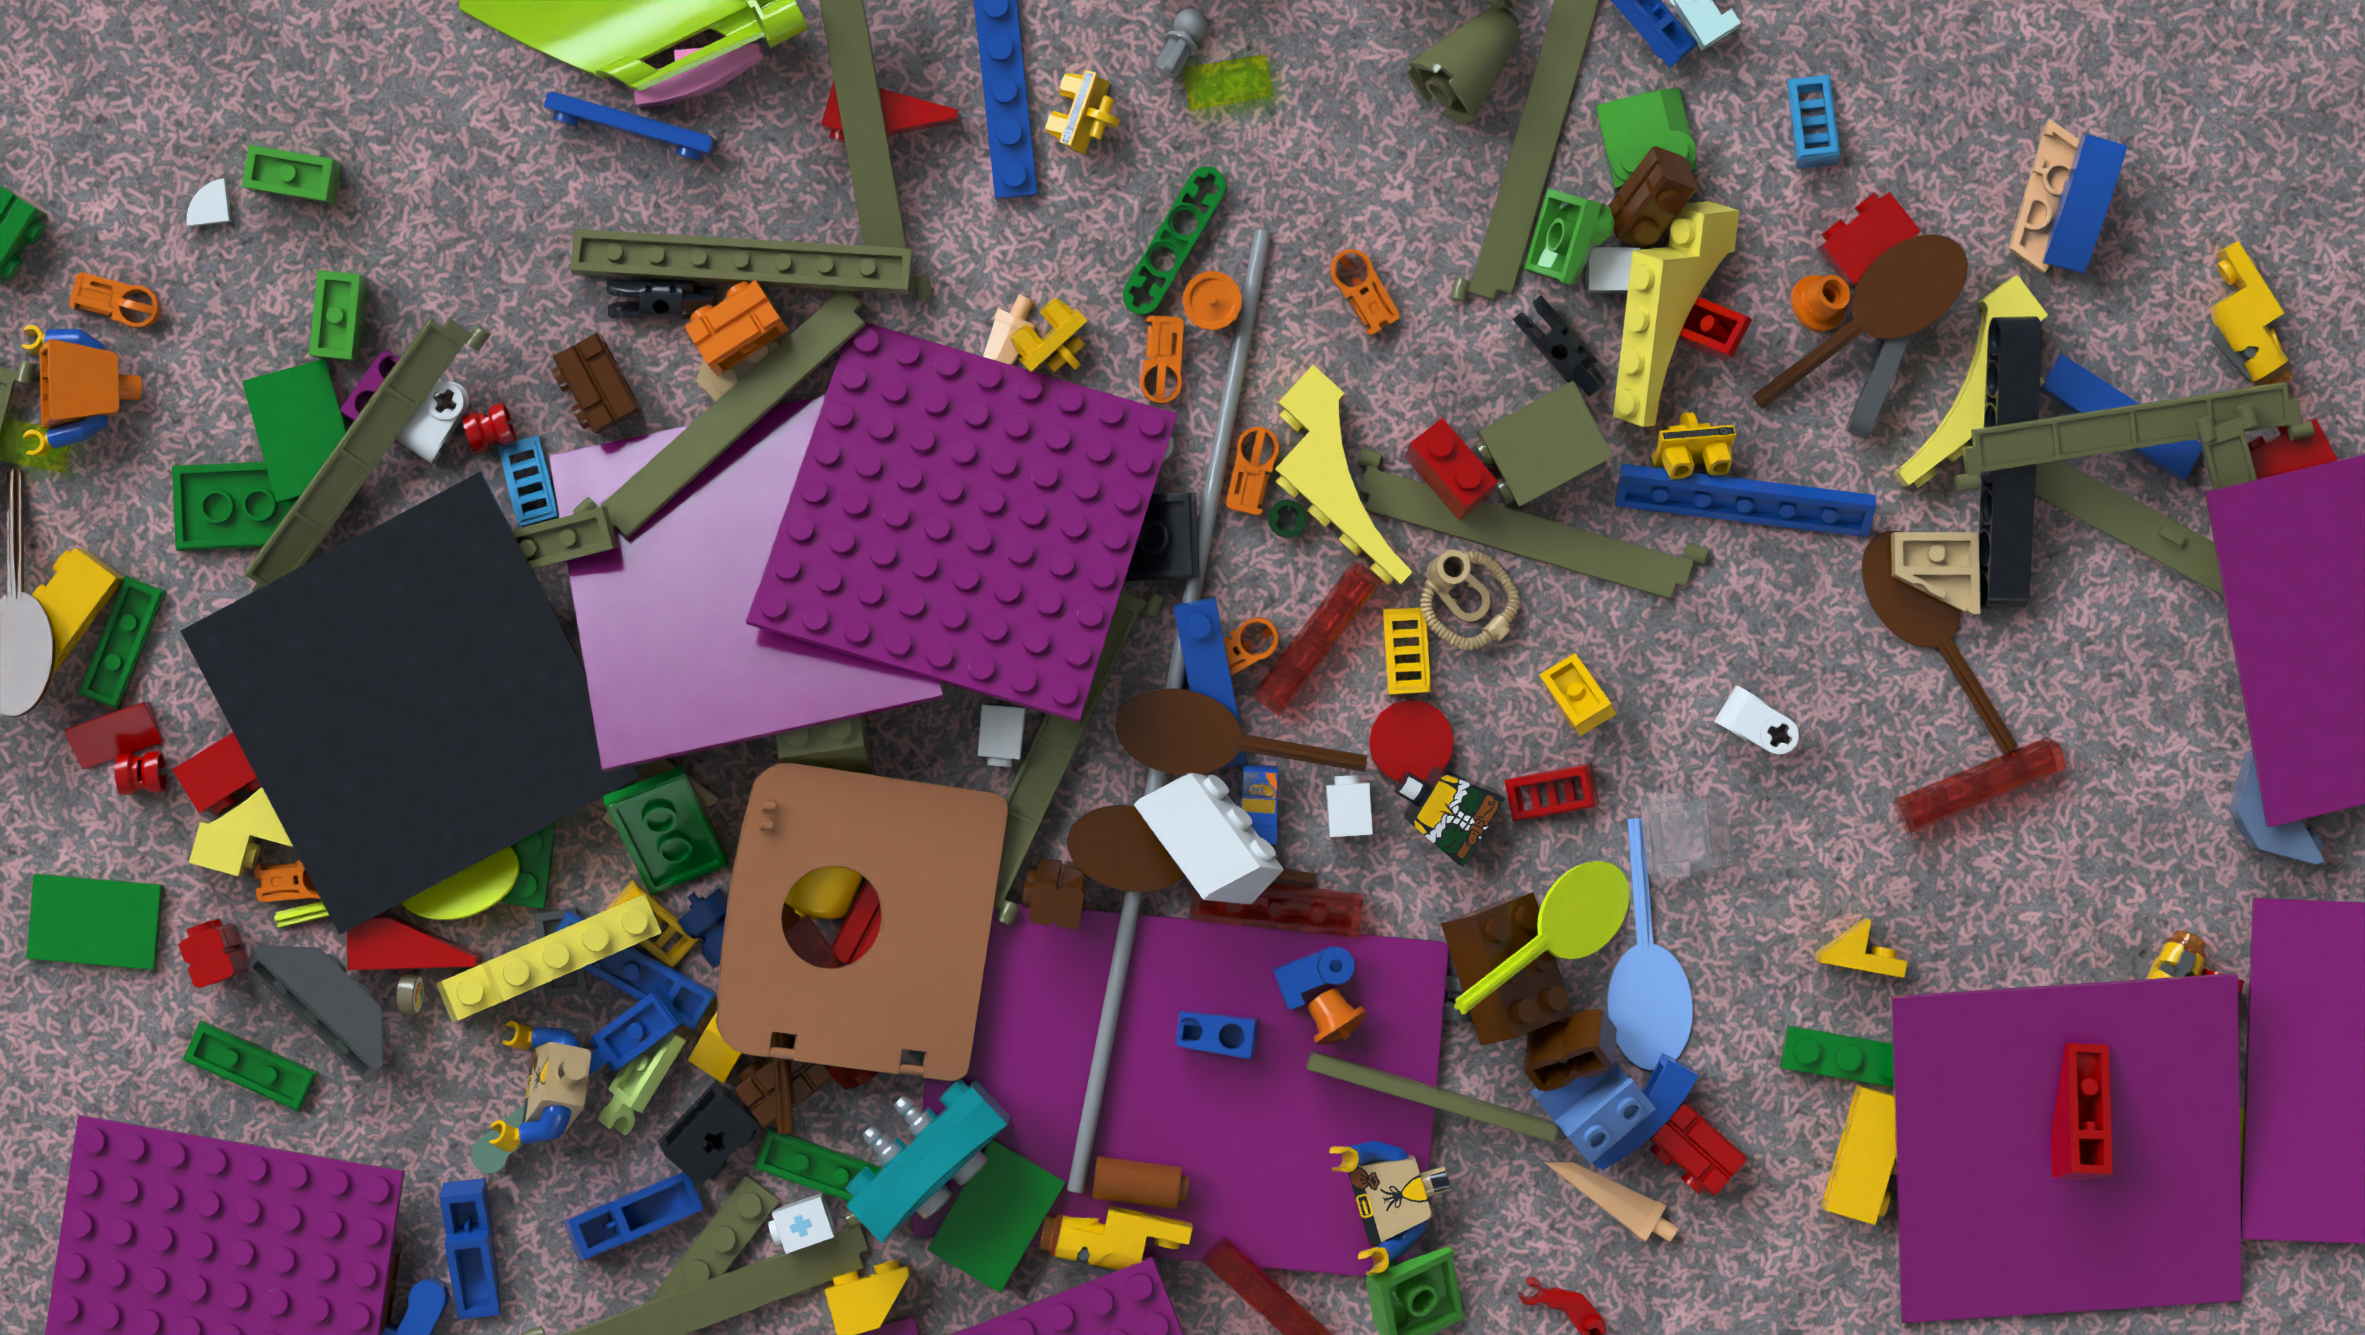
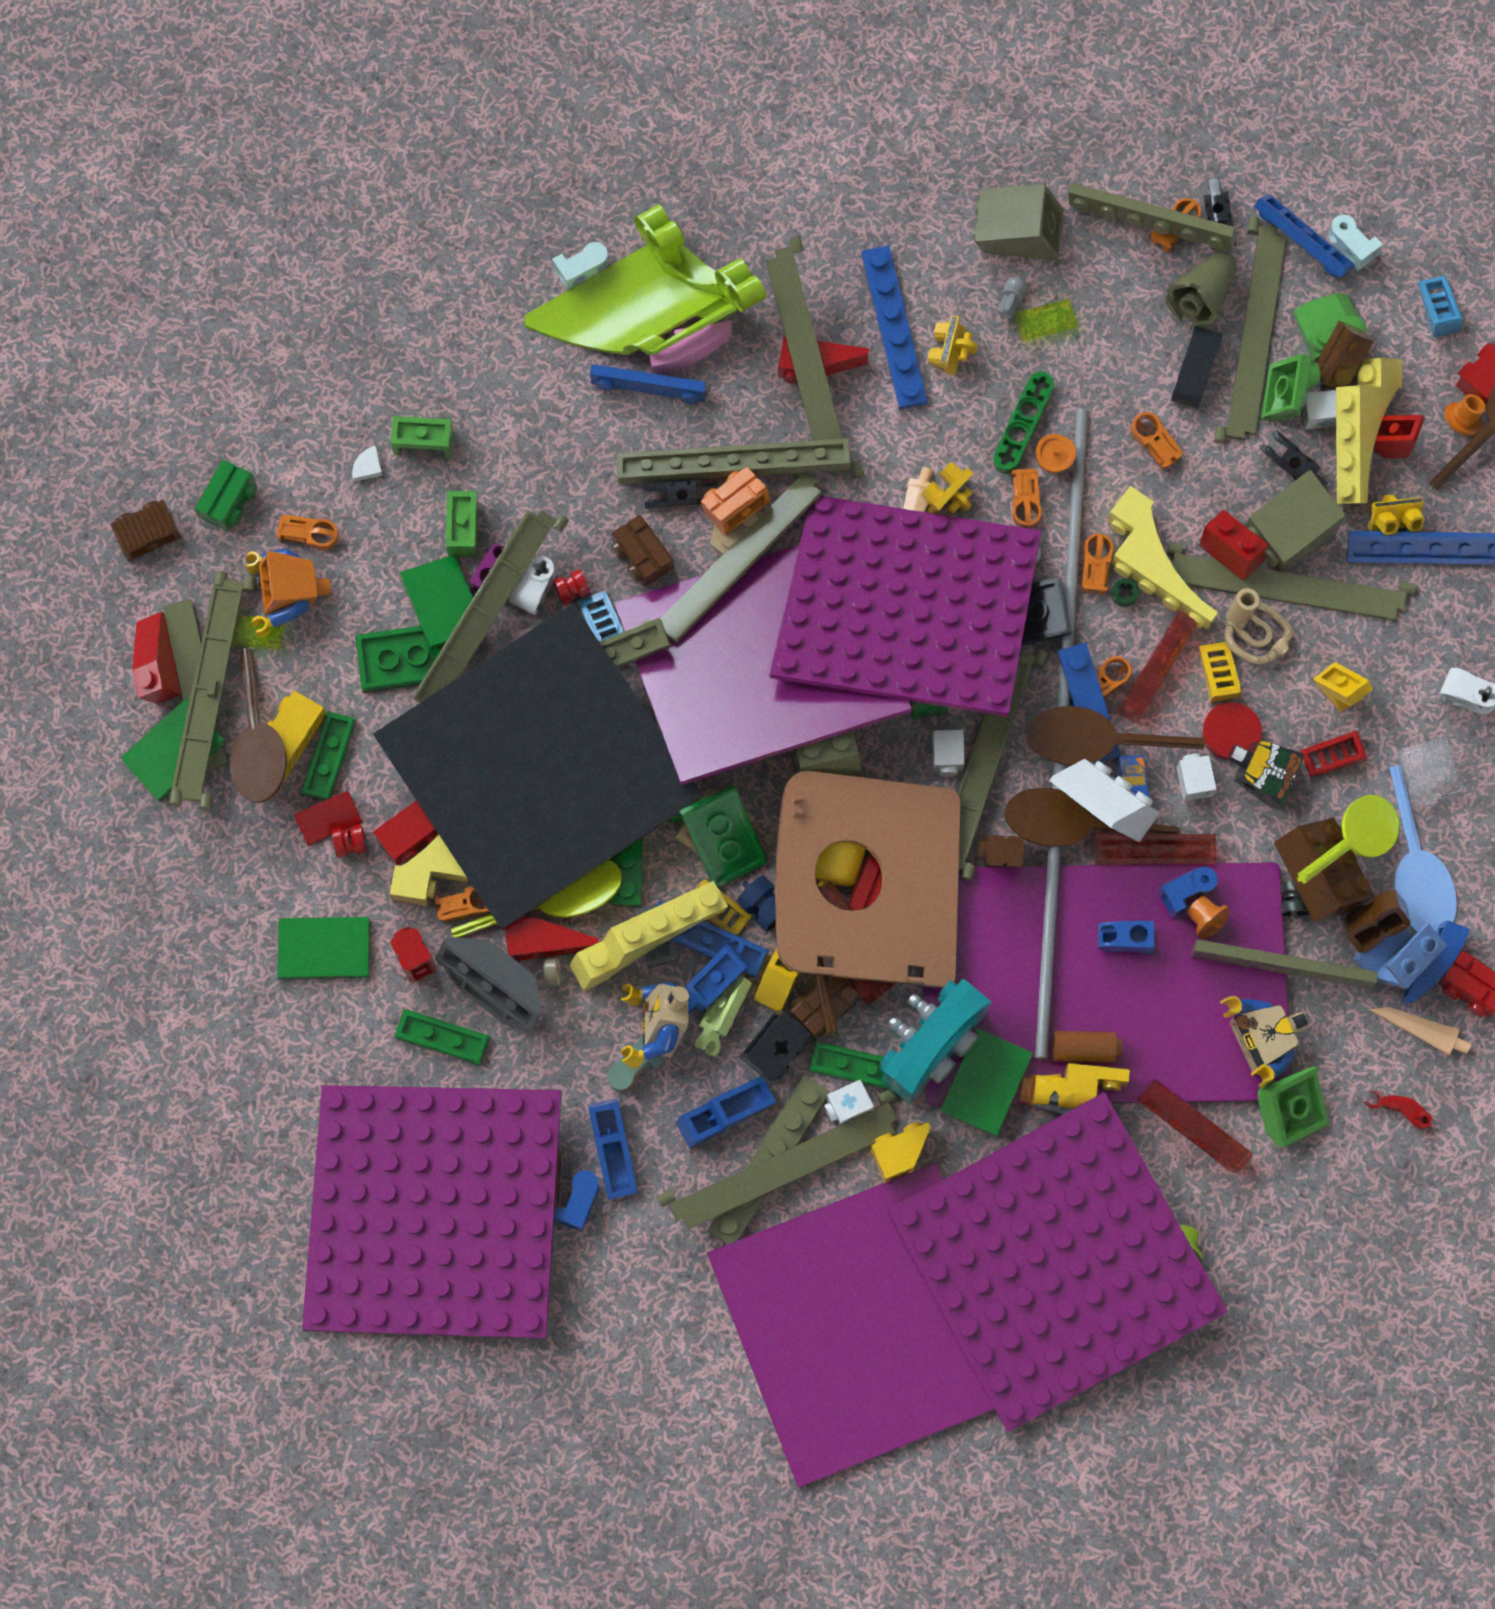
camera: 10 degrees left, 15 degrees down
none -> black beam [1170,325,1223,409]

